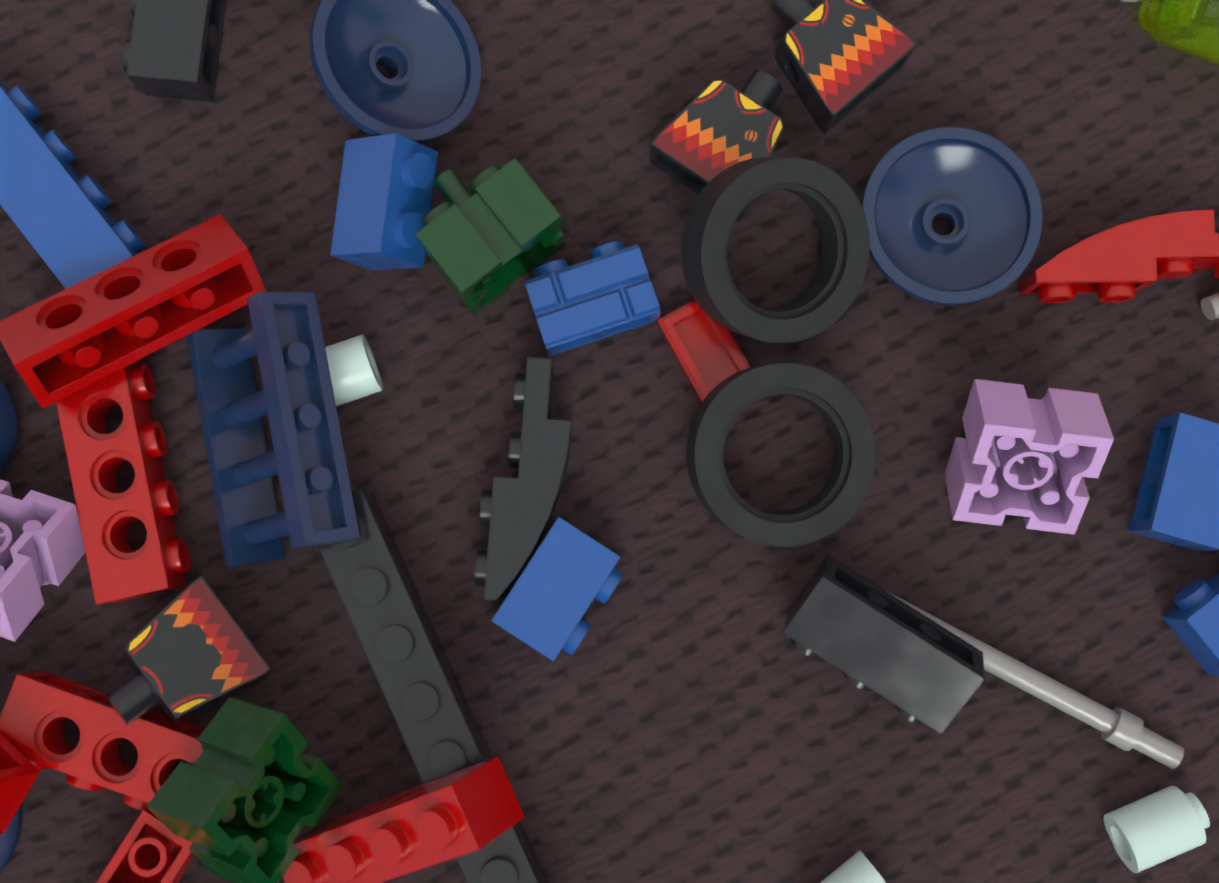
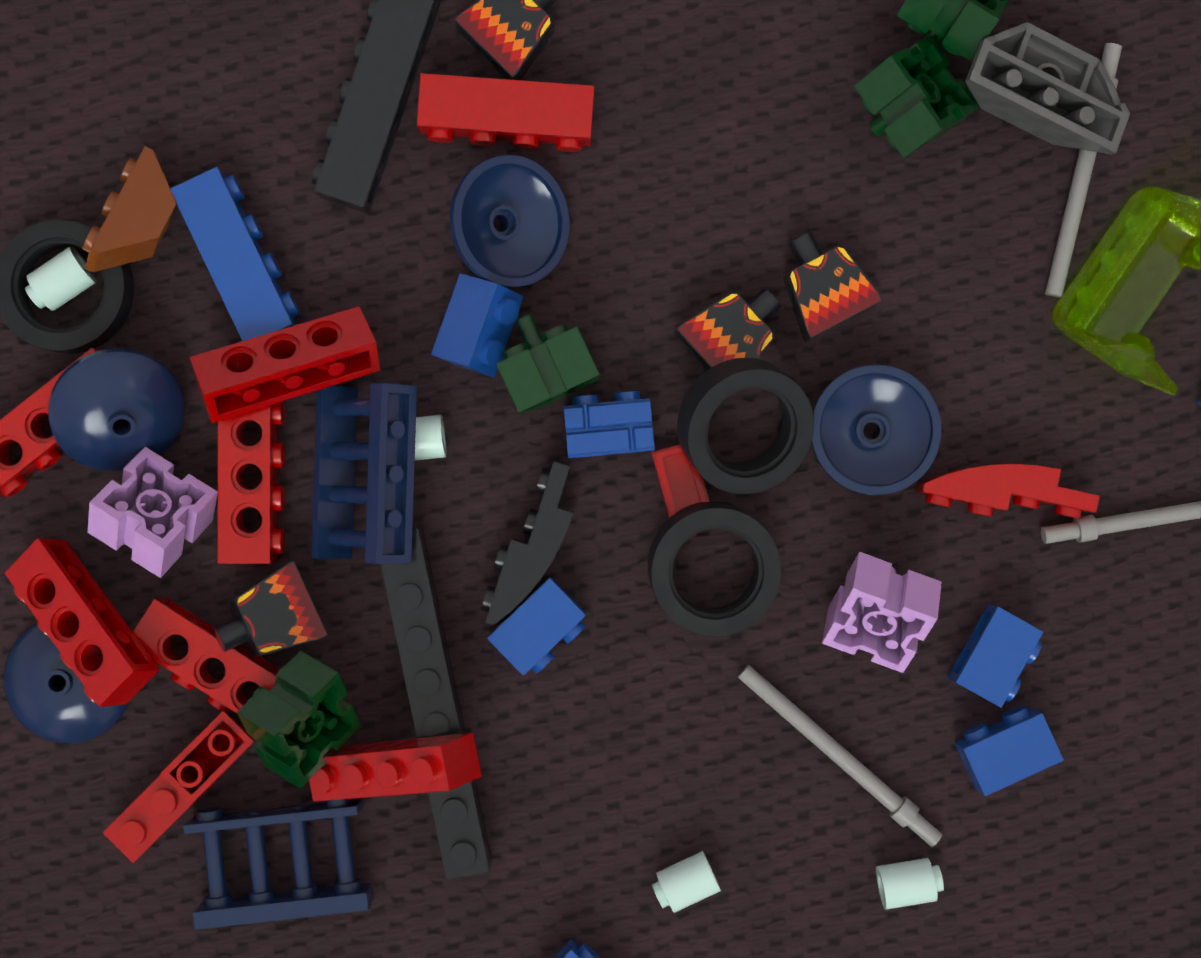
camera: 20 degrees right, 5 degrees up
black brick [783,555,985,734] -> none

